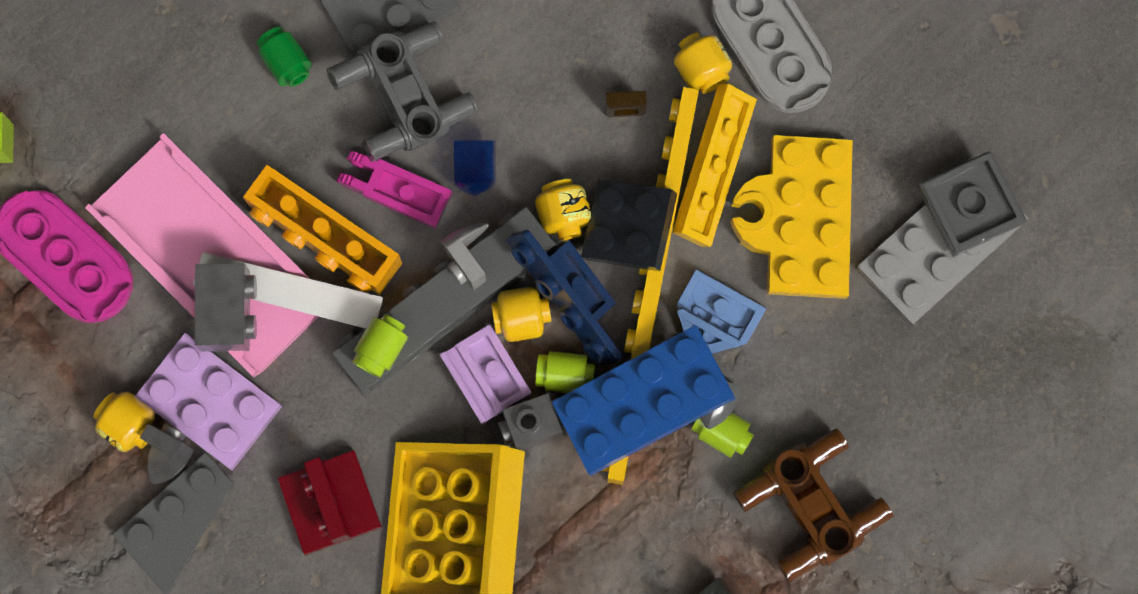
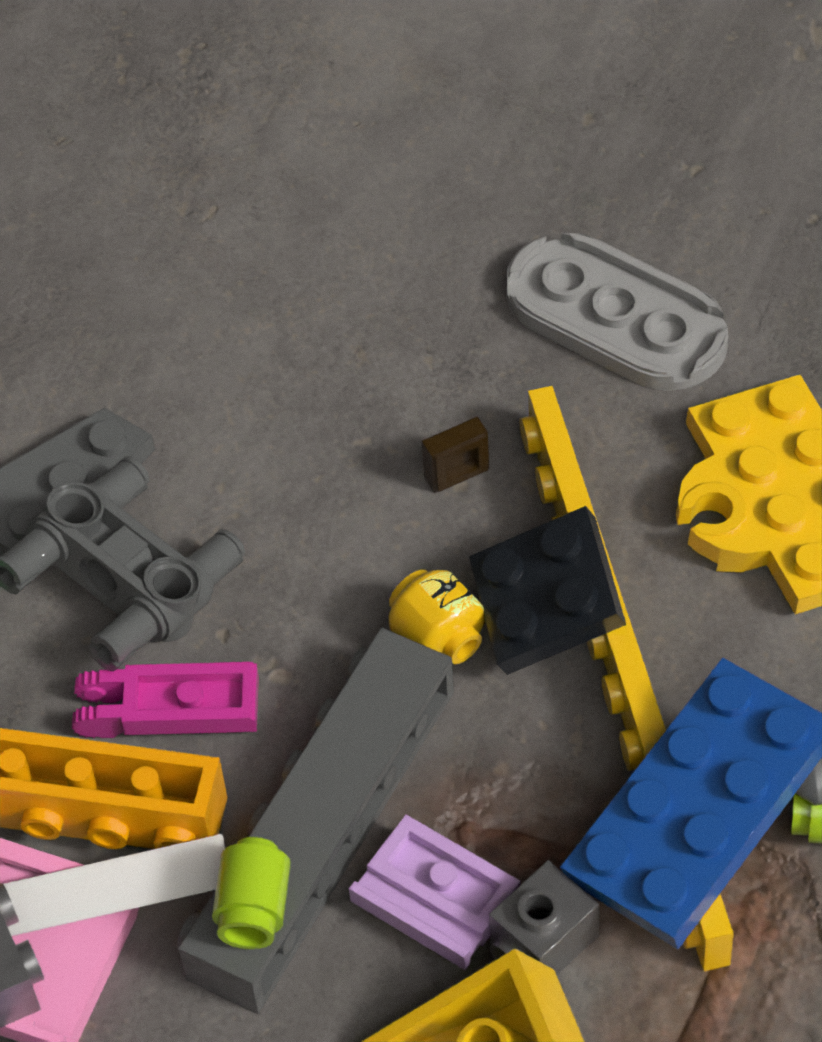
camera: 20 degrees left, 25 degrees down
light grey plate [440,223,489,290] -> none
clear blue plate [454,140,496,196] -> none
yellow head [491,287,551,342] -> none
dark blue bracket [506,229,623,366] -> none
lime brick [536,351,595,394] -> none
yellow plate [672,84,757,247] -> none
yellow head [674,32,732,94] -> none
medium blue slope [677,269,767,354] -> none

